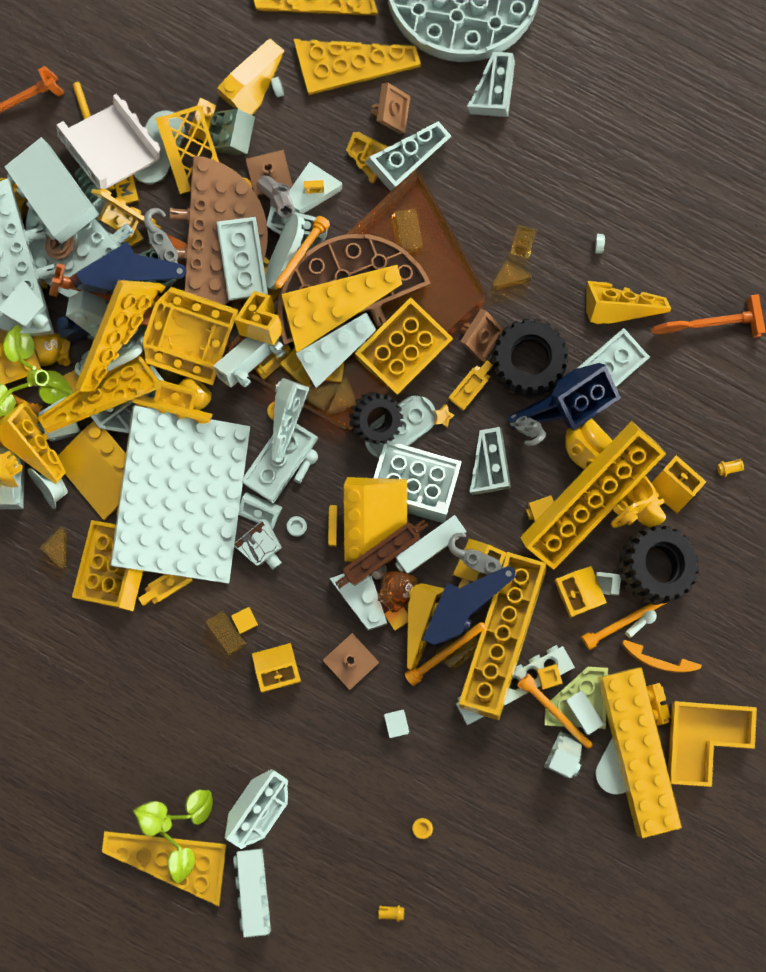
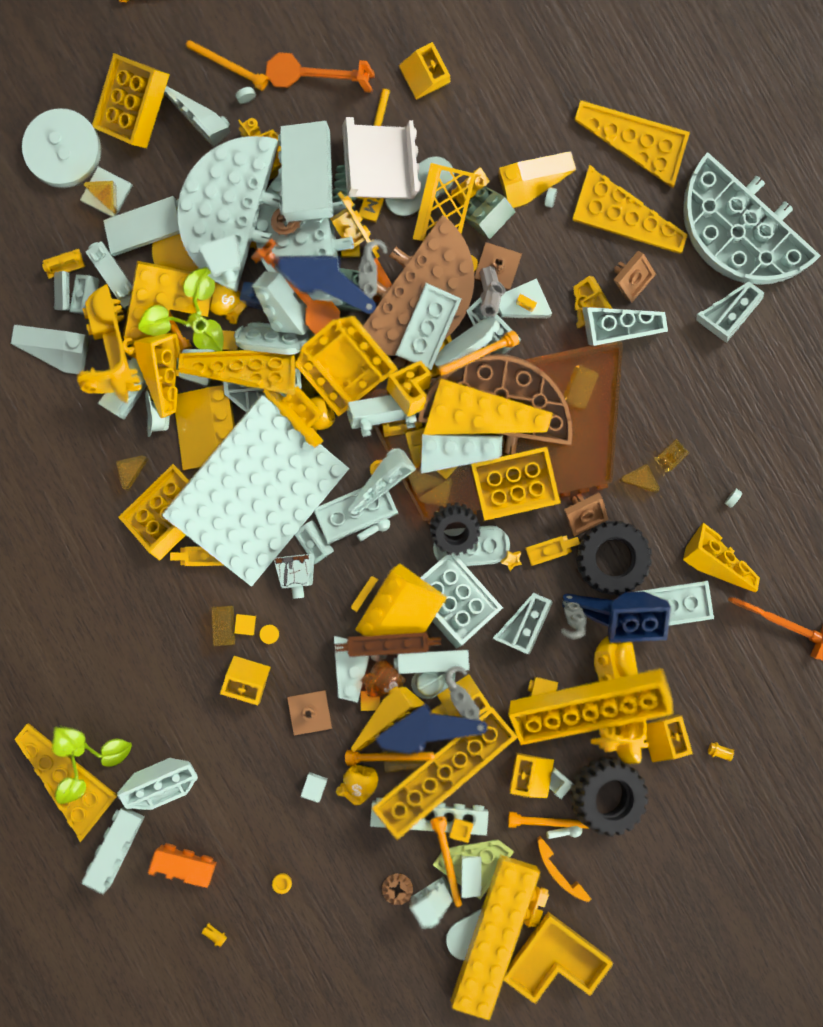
camera: 35 degrees right, 5 degrees up
yellow wing [75,280,166,392] -> none
light aqua tile [287,516,307,537] -> none
none -> orange wedge [149,843,217,888]
none -> yellow tile [260,625,279,644]
none -> yellow piece [336,765,378,806]
none -> medium nougat gear [382,873,413,905]
none -> yellow slope [399,42,450,99]
none -> light aqua piece [411,671,455,699]

